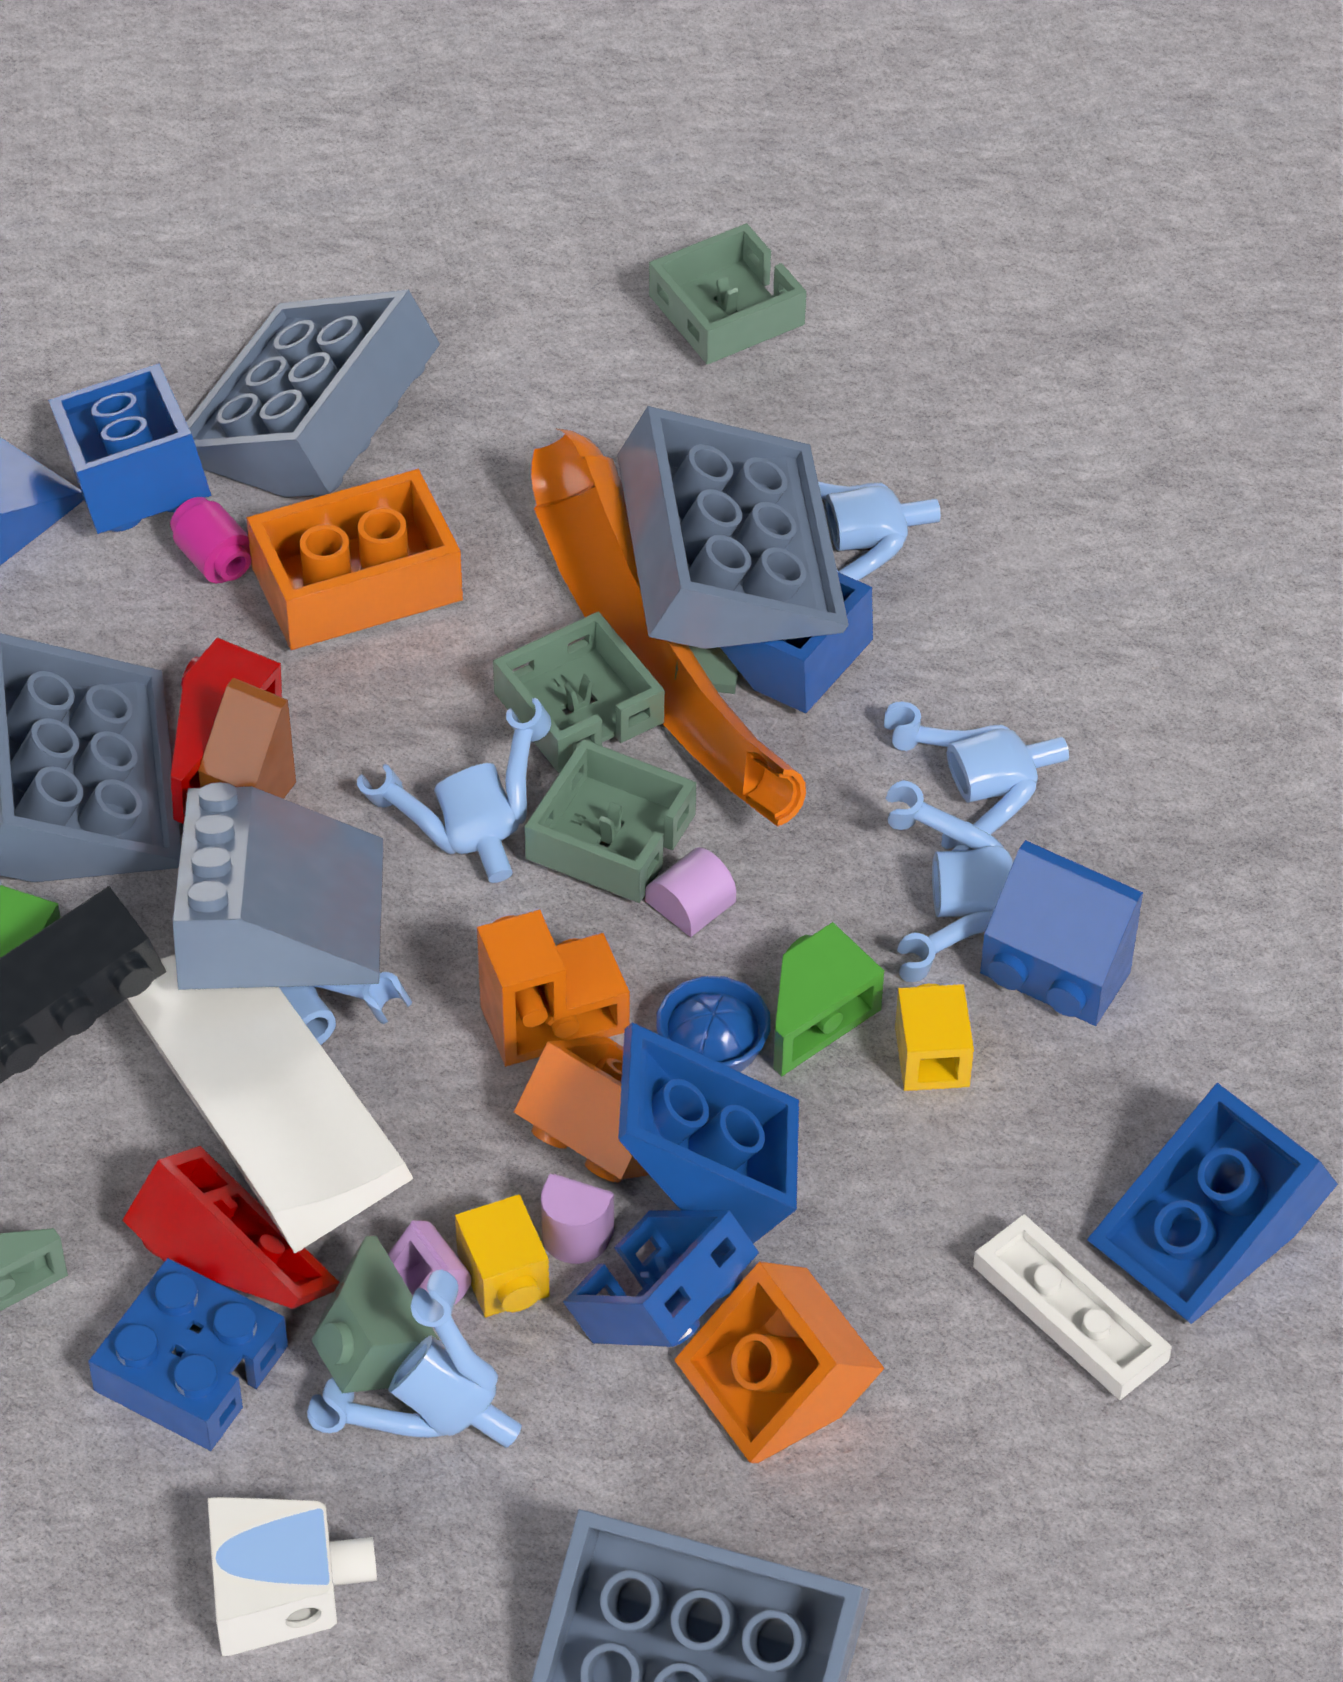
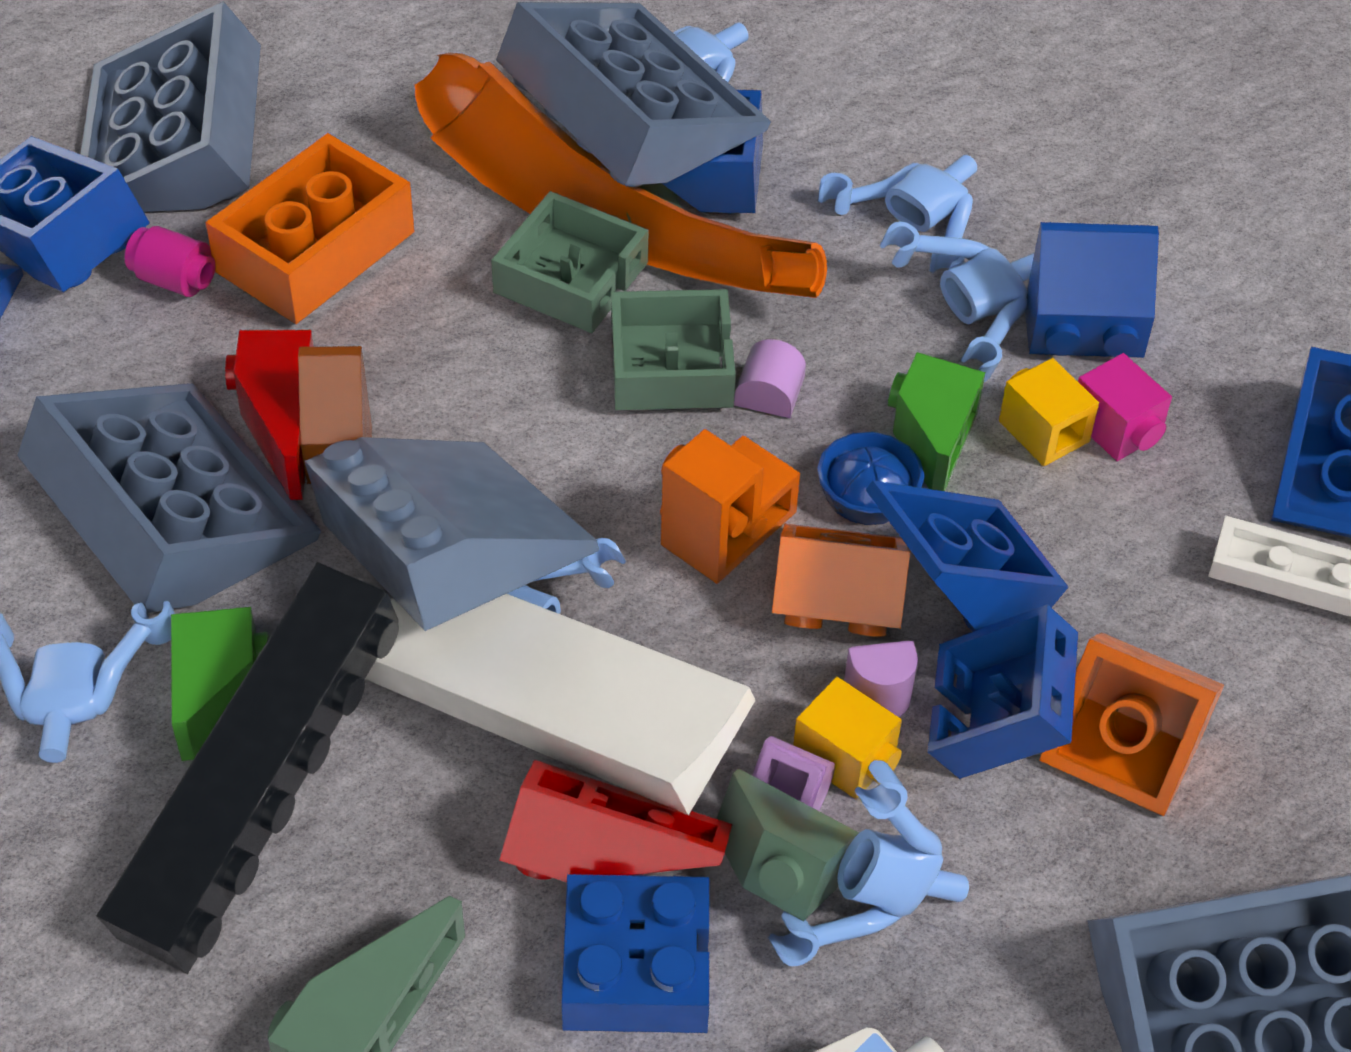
camera: 30 degrees left, 0 degrees up
light blue piece [357,698,551,883] -> none
none -> dark pink brick [1078,353,1172,461]

